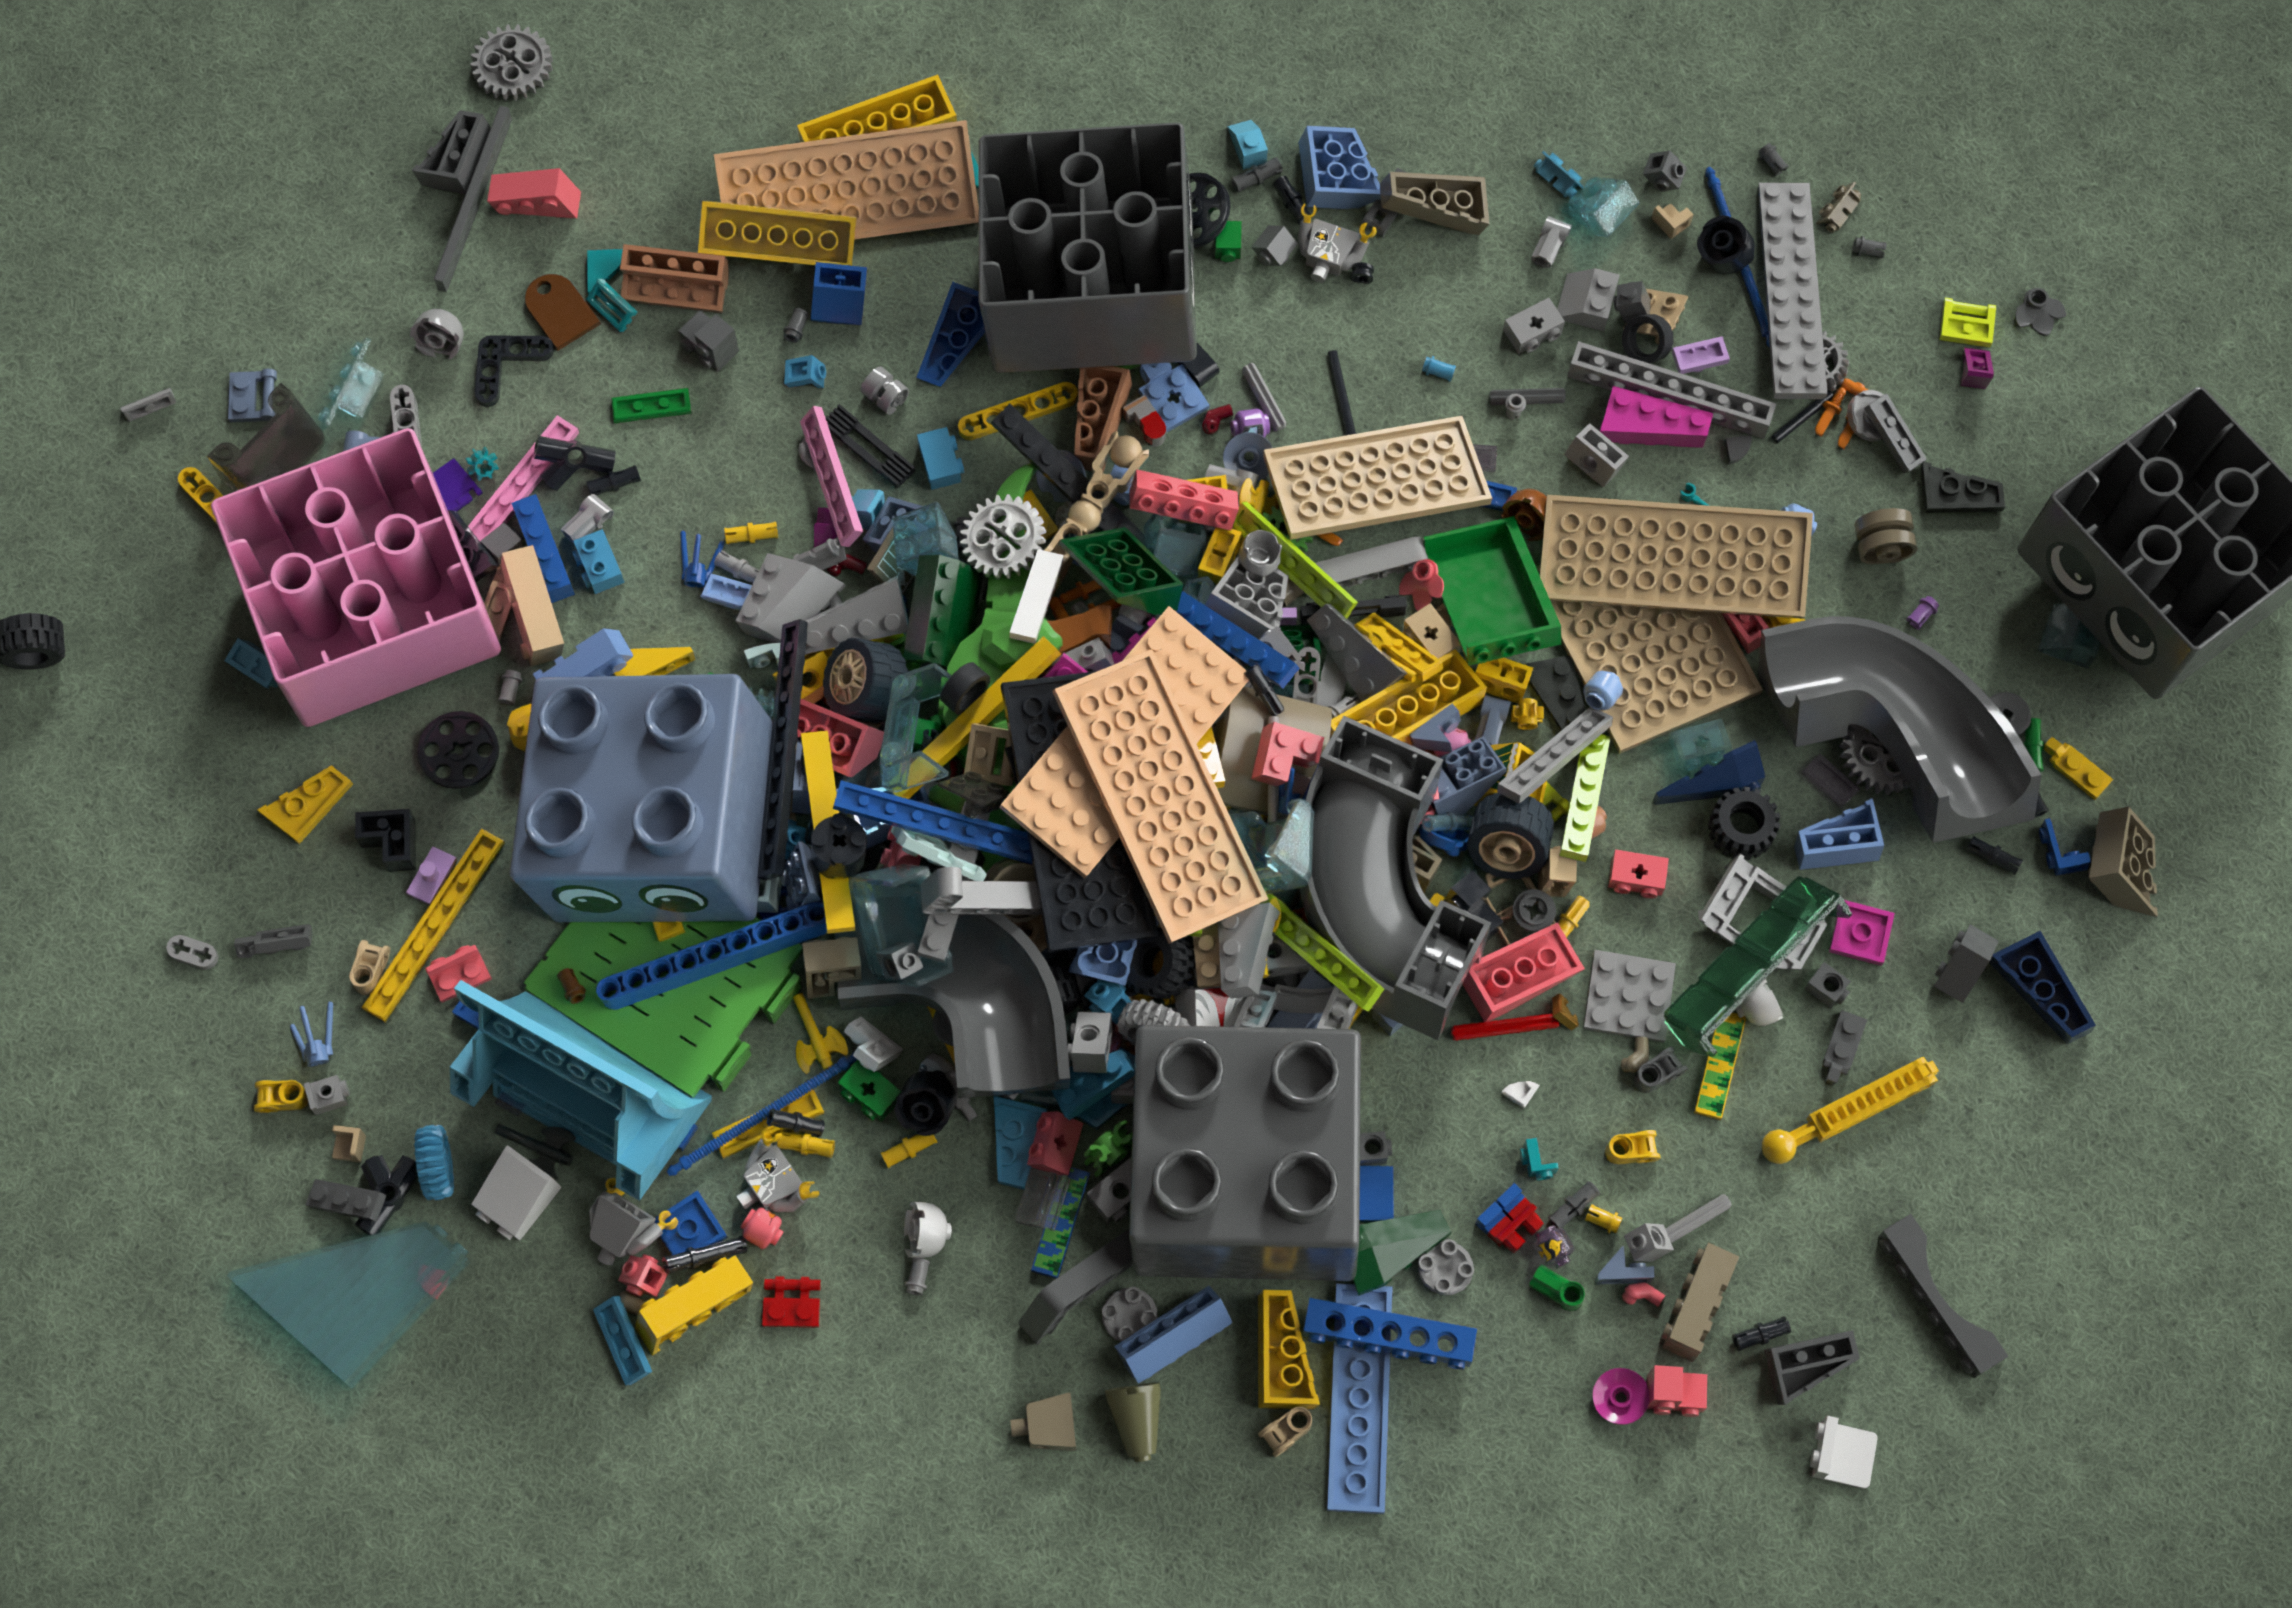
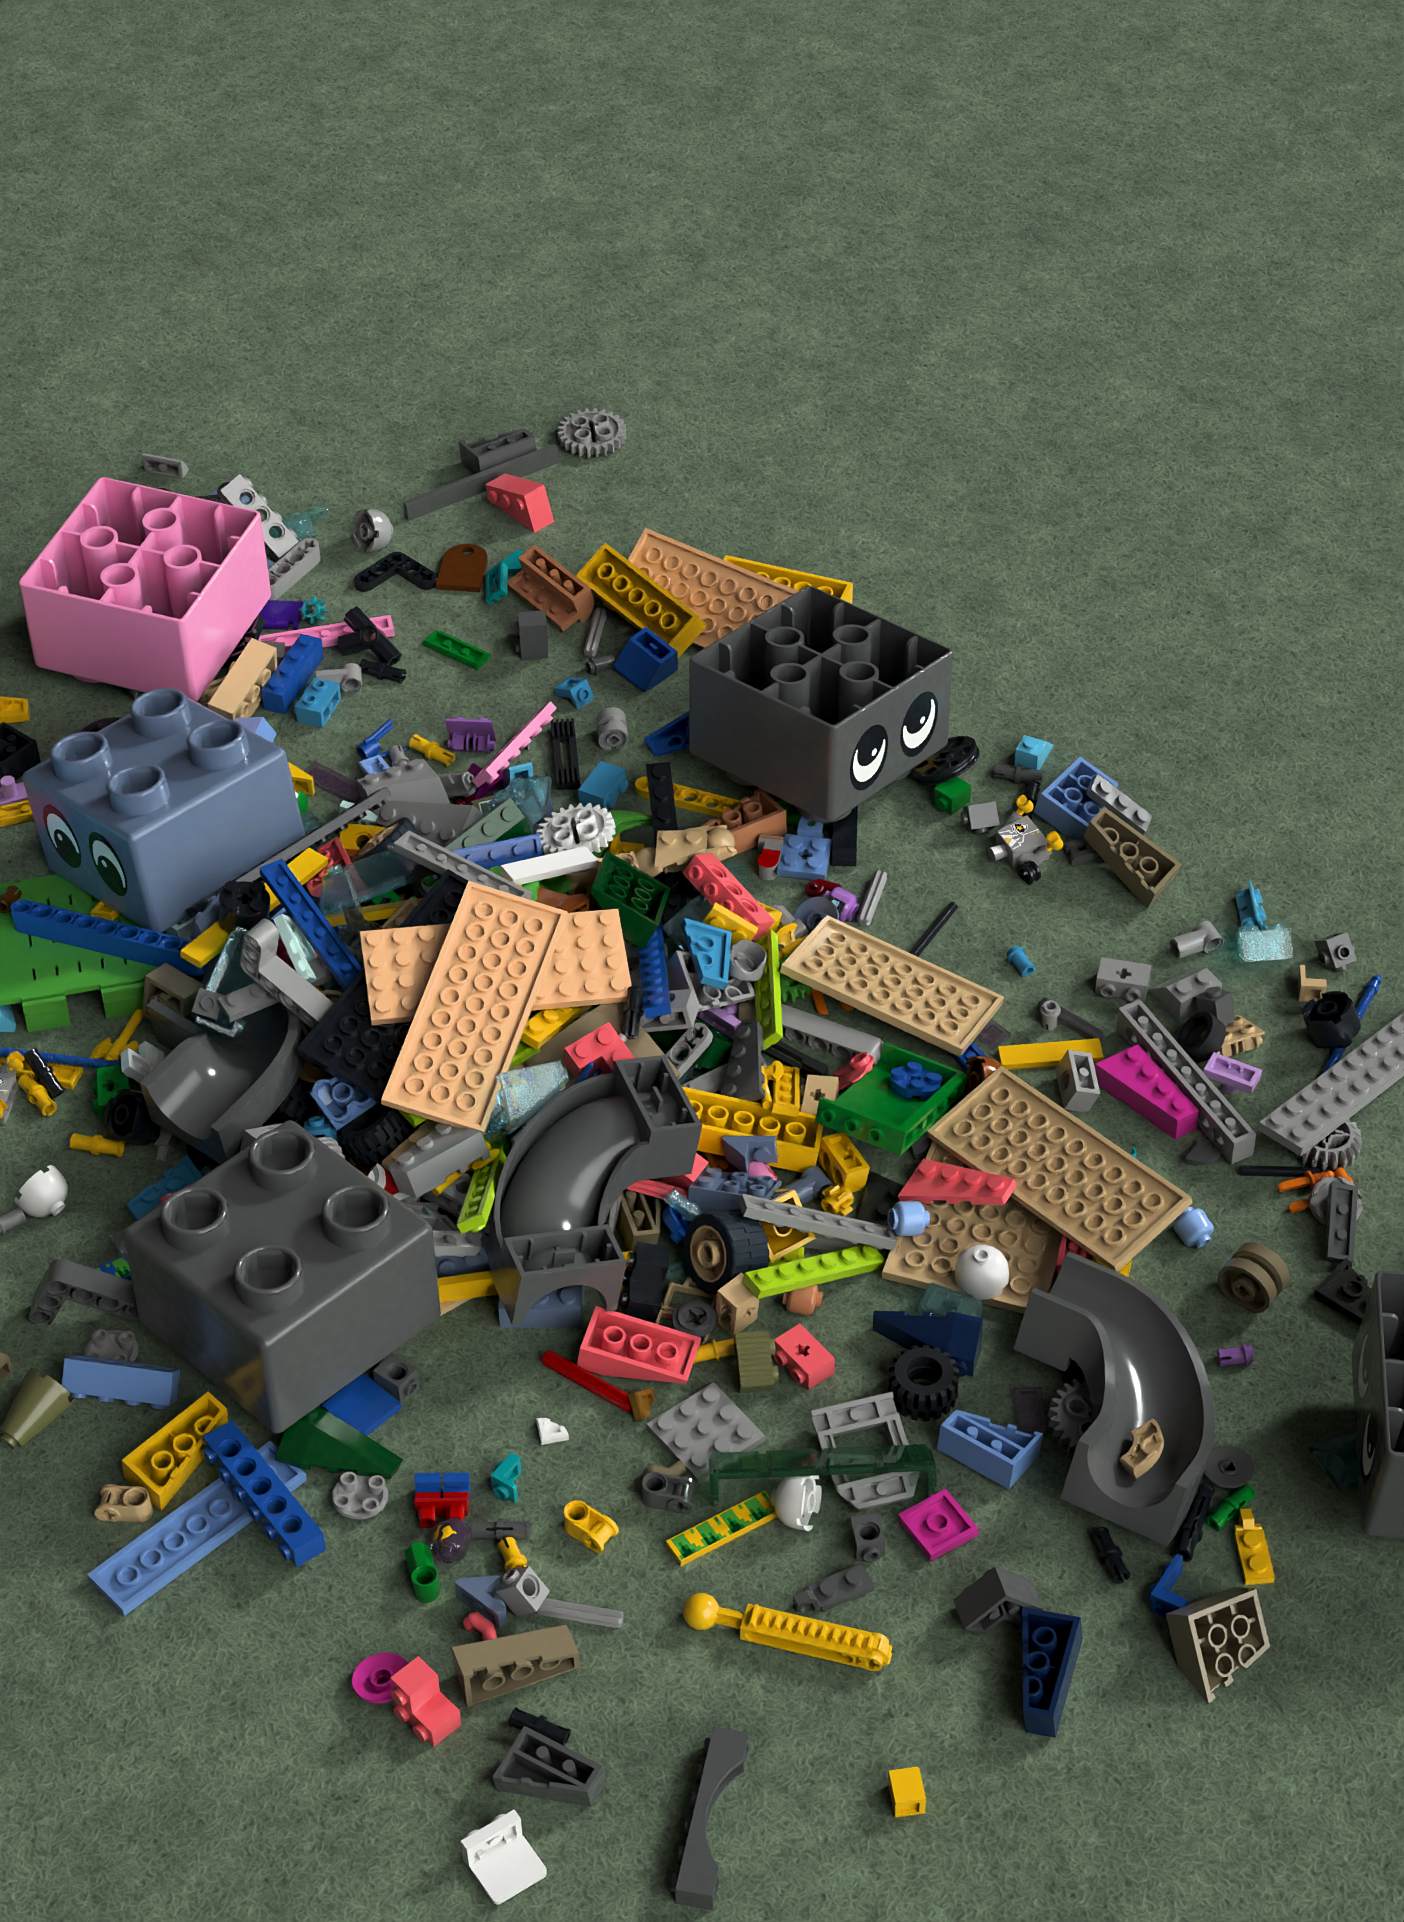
camera: 45 degrees right, 25 degrees down
none -> brick [217,474,299,561]
none -> clear purple tile [304,761,361,804]
none -> light grey plate [393,831,532,900]
none -> medium lavender hinge [445,717,497,753]
none -> tile [450,833,543,869]
none -> light grey axle [584,608,607,657]
none -> tan wing [654,830,708,873]
none -> dark azure wing [681,918,732,990]
none -> yellow wing [701,902,758,947]
none -> olive brick [733,1331,779,1393]
none -> yellow panel [888,1767,926,1817]
none -> blue plate [889,1062,942,1101]
none -> coral wing [898,1158,1017,1205]
none -> white cylinder [955,1244,1009,1300]
none -> yellow tile [998,1038,1104,1070]
none -> plate [1085,773,1152,835]
none -> tan tile [1120,1418,1164,1479]

